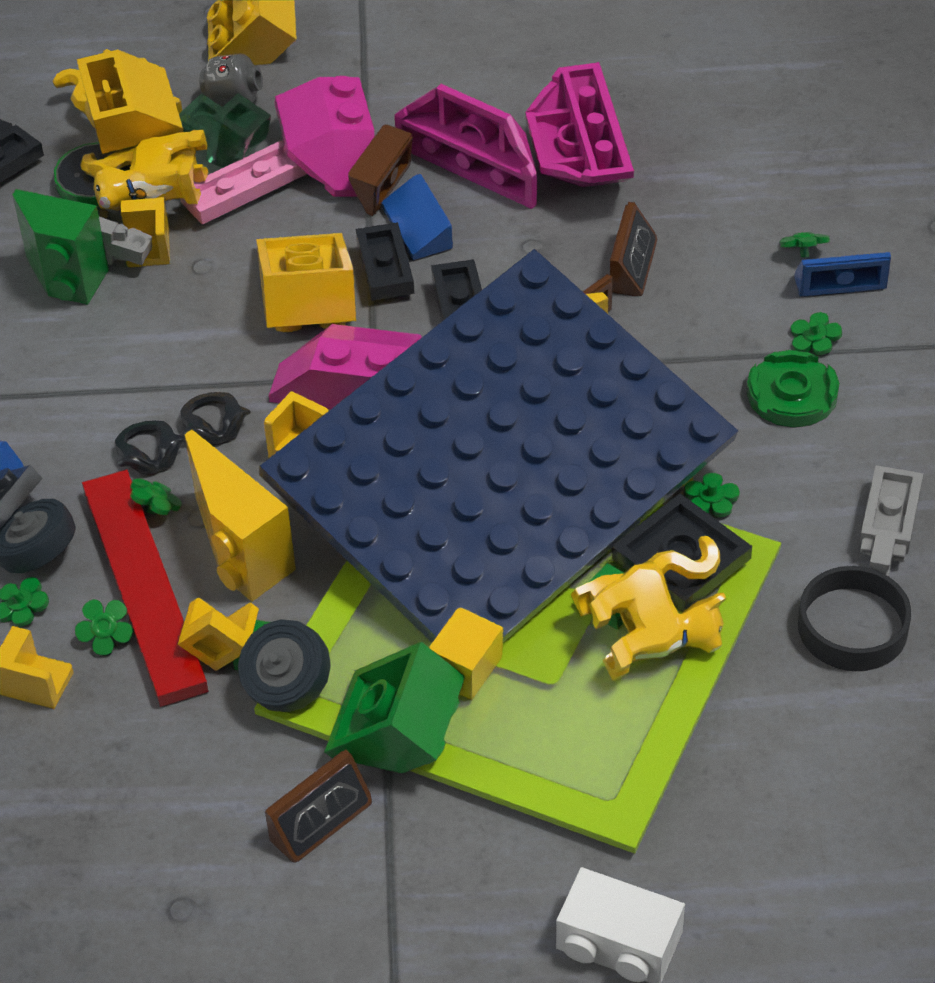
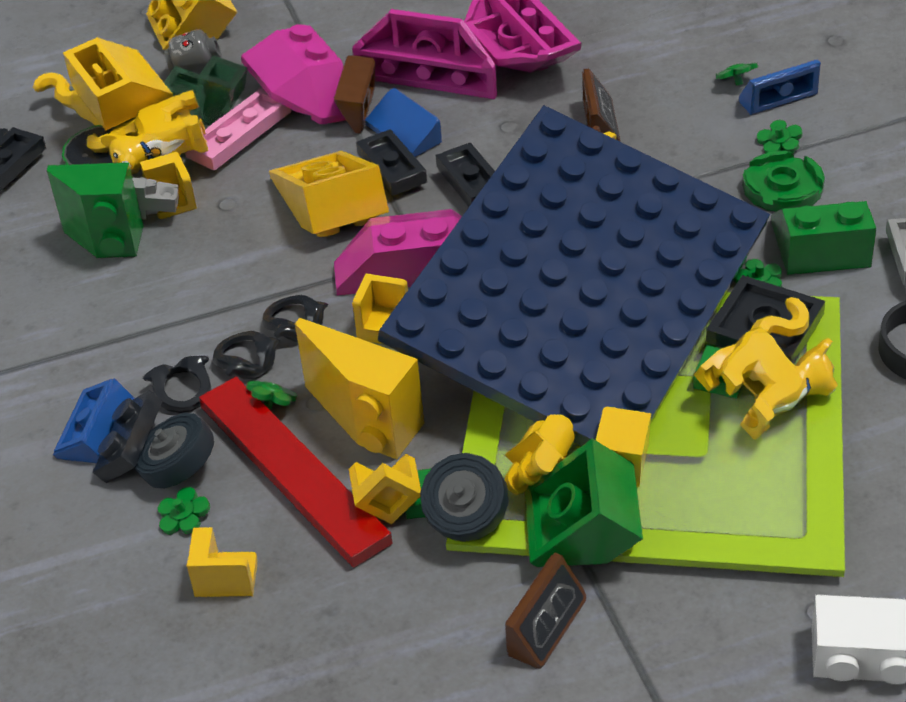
camera: 15 degrees left, 5 degrees down
green plant [75,599,133,656] -> none
none -> black piece [143,356,211,413]
none -> yellow arm [504,414,575,495]
none -> green slope [770,201,877,275]

